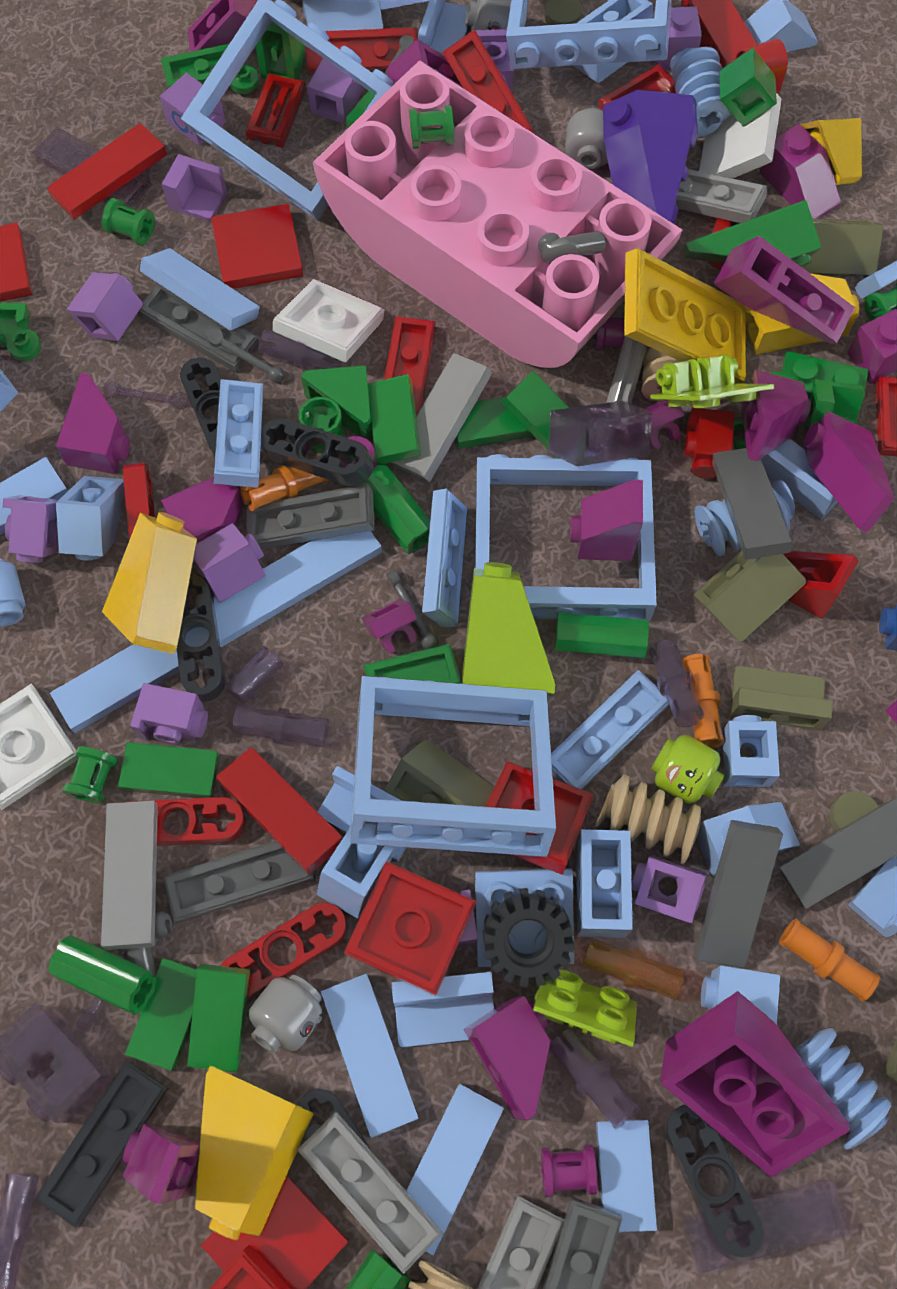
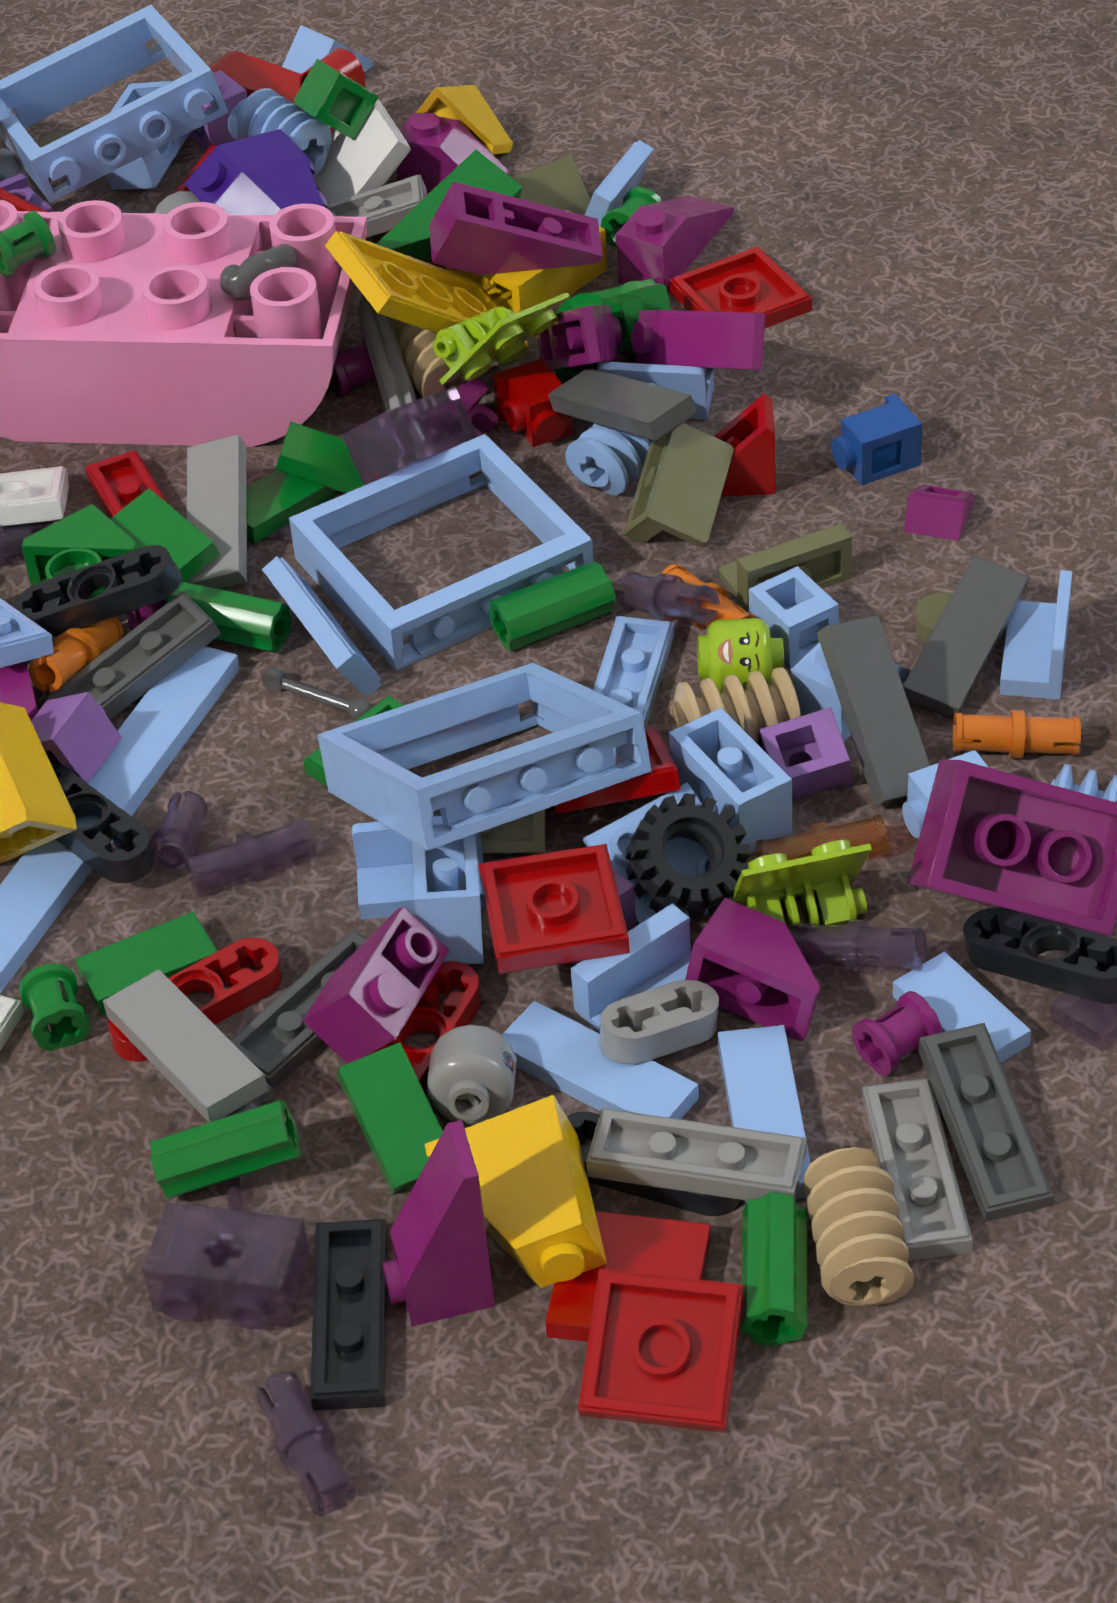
camera: 30 degrees left, 25 degrees down
green tile [125,958,197,1071] -> none
medium lavender brick [130,683,208,744] -> none
red tile [216,747,343,875] -> none
magenta tile [361,599,417,654] -> none
lime slope [462,562,555,694] -> none
magenta slope [569,480,643,561] -> none
none -> magenta slope [302,906,450,1064]
none -> light grey beam [599,980,719,1064]

